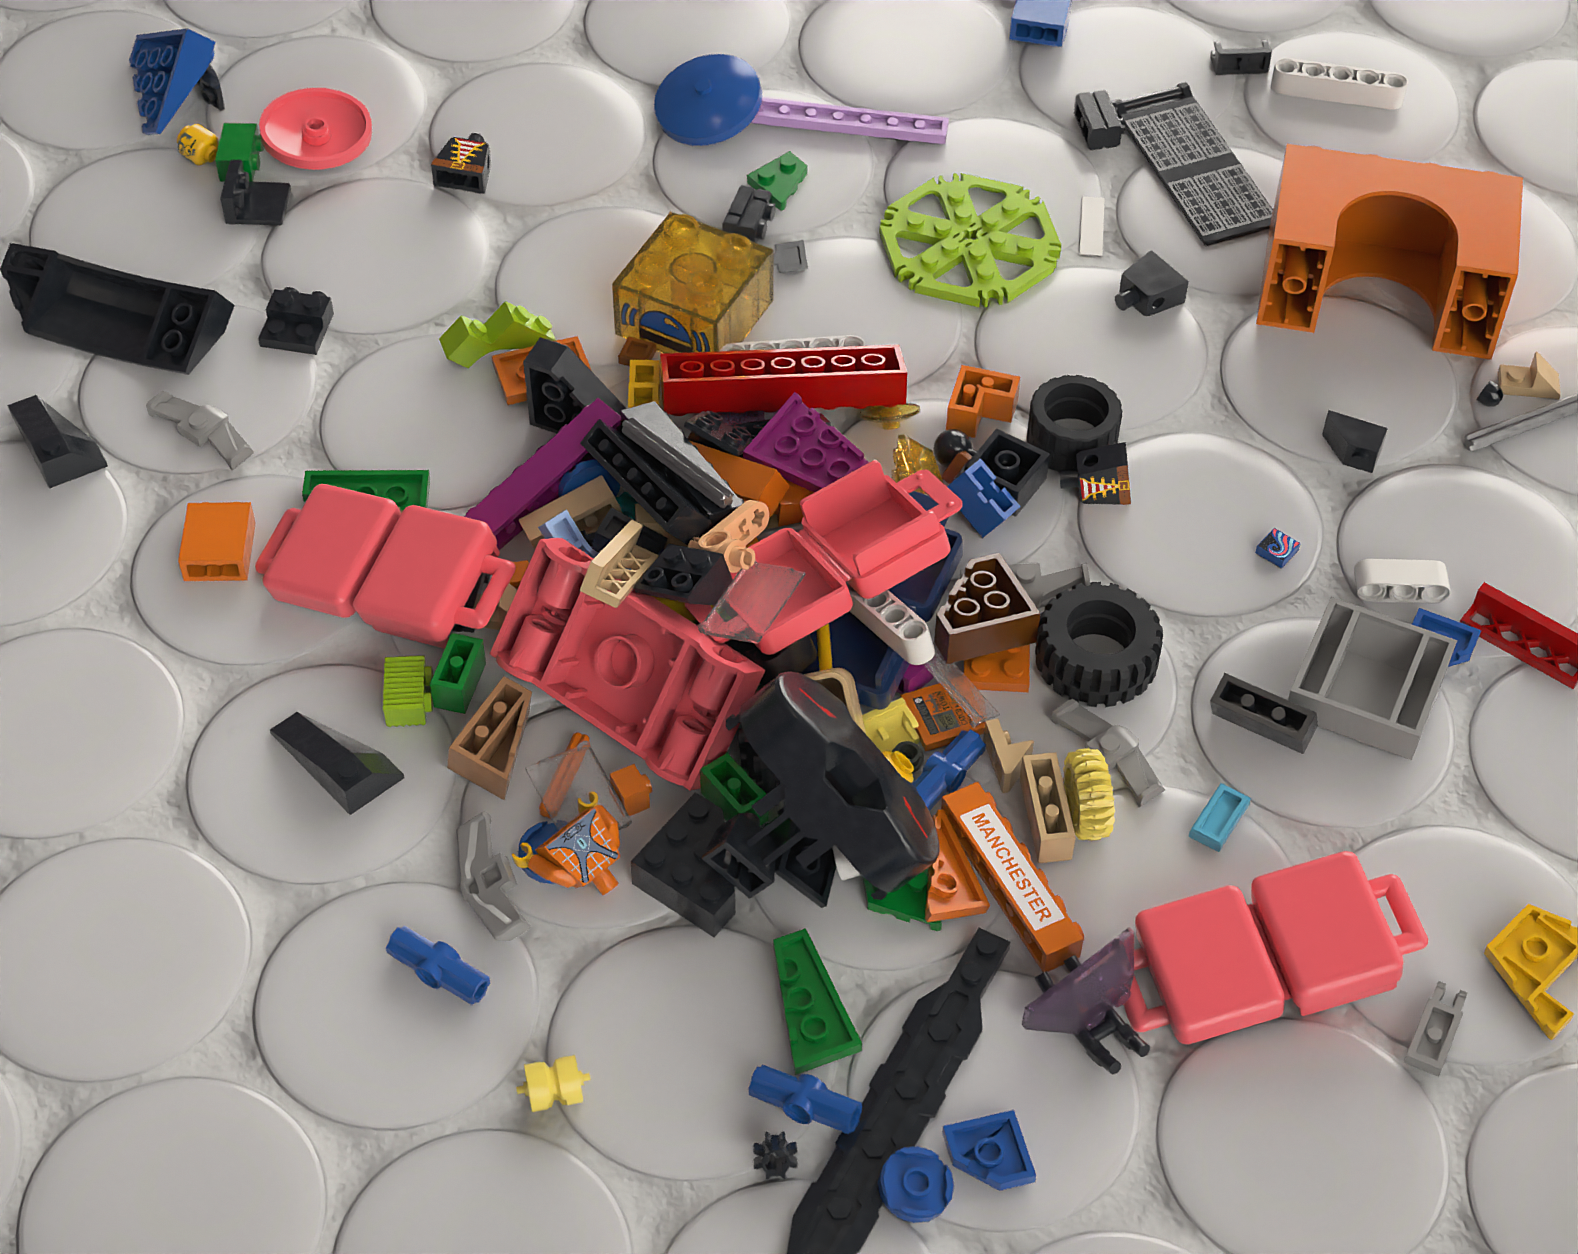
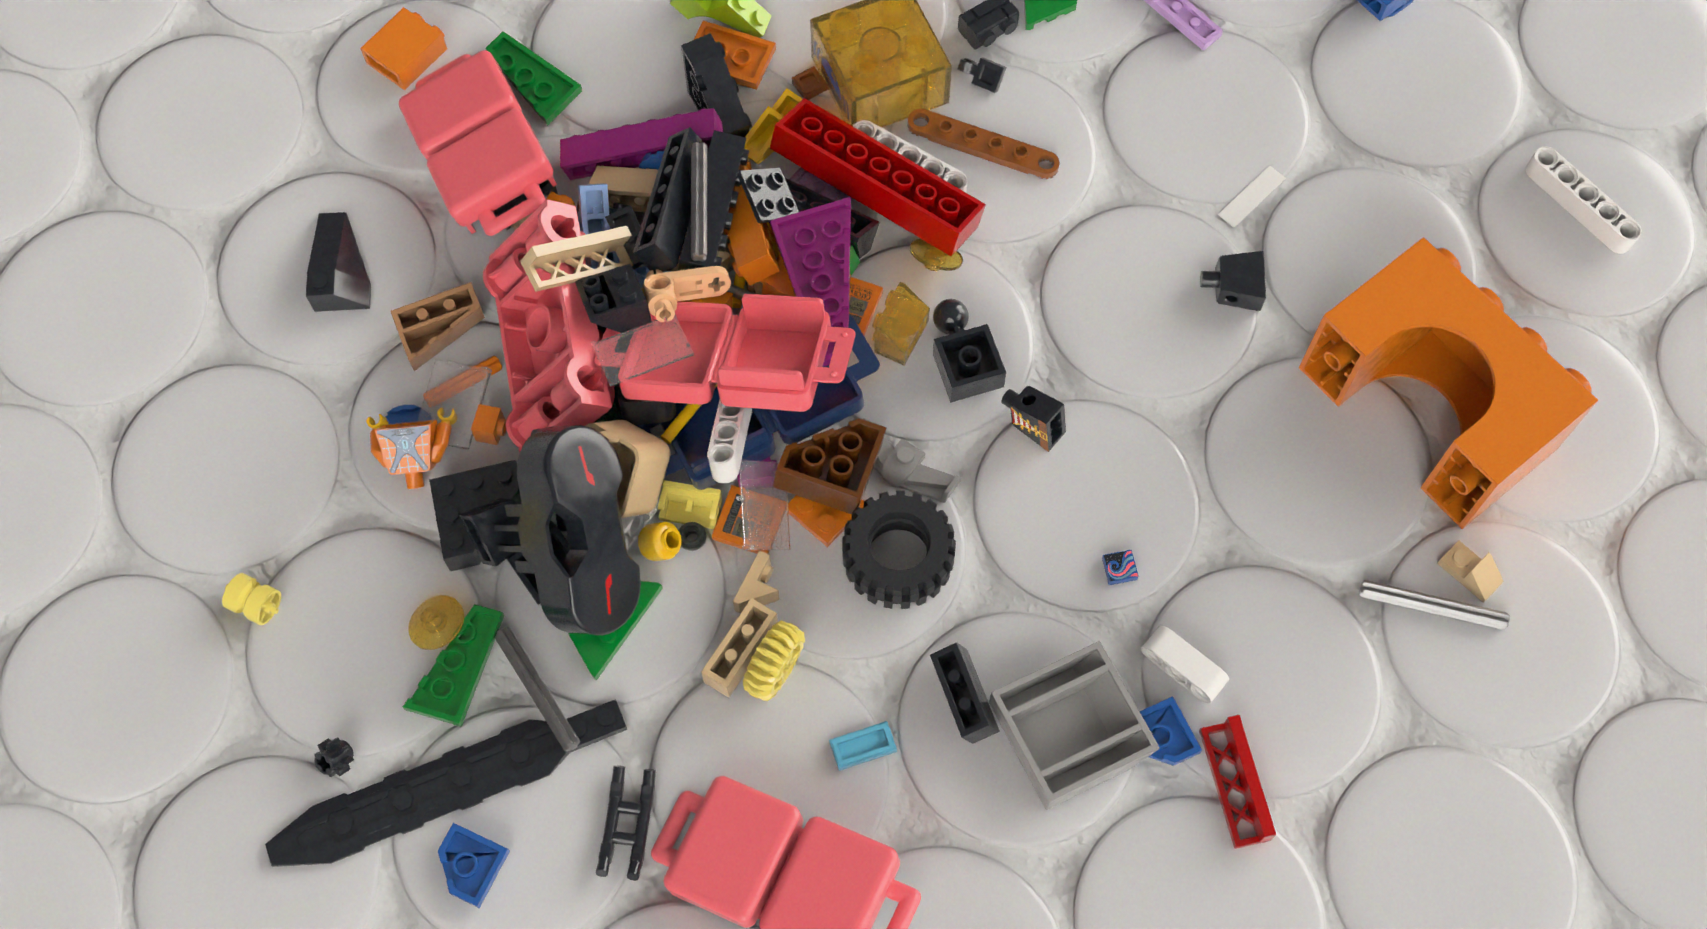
camera: 40 degrees right, 15 degrees up
lime brick [383,655,433,727] -> none
blue piece [386,925,490,1005] -> none
green brick [430,633,486,714] -> none
light grey plate [456,811,531,941] -> none
blue piece [748,1064,862,1134] -> none
blue tile [878,1146,954,1223] -> none
lime plate [879,173,1062,308] -> none
blue piece [912,729,986,811] -> none
orange wing [925,809,990,922] -> none
dark orange tile [941,451,973,484] -> none
orange brick [941,782,1084,972] -> none
orange brick [946,365,1021,438] -> none
blue brick [947,458,1021,538] -> none
clear purple wedge [1021,927,1134,1034] -> none
black tyre [1026,375,1122,472] -> none
light grey plate [1052,699,1165,807] -> none
black brick [1074,90,1125,150] -> none
black flag [1115,82,1273,246] -> none
black hinge [1211,40,1272,75] -> none
black slope [1322,410,1388,473] -> none
black hinge [1476,380,1503,407] -> none
none -> clear yellow dish [408,595,464,650]
none -> flat silver axle [495,628,580,752]
none -> dark orange plate [907,109,1060,179]

